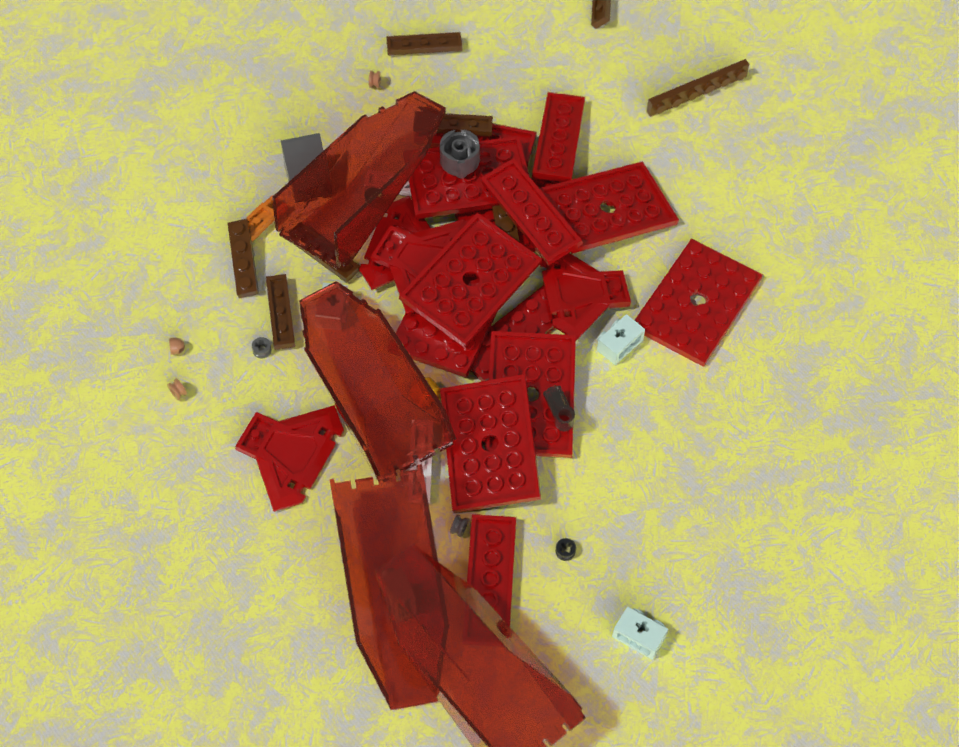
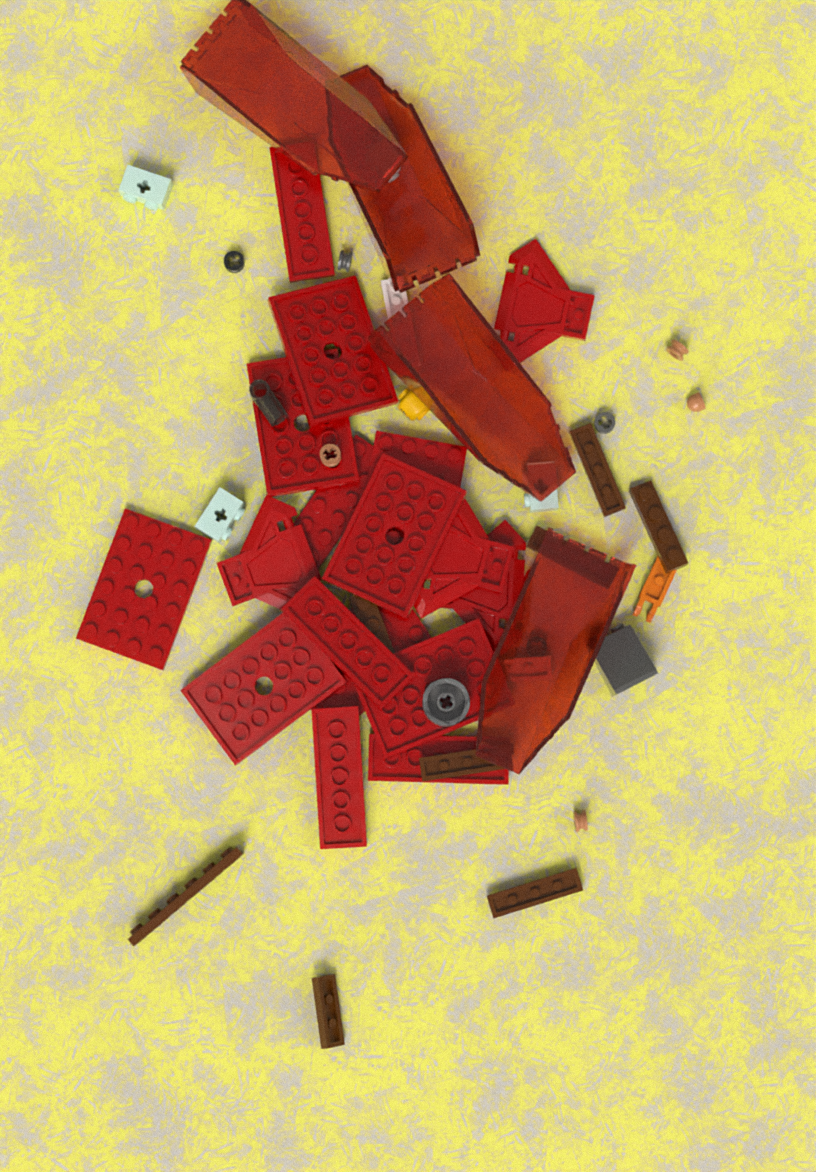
camera: 170 degrees right, 25 degrees up
none -> nougat bush [320,444,341,467]

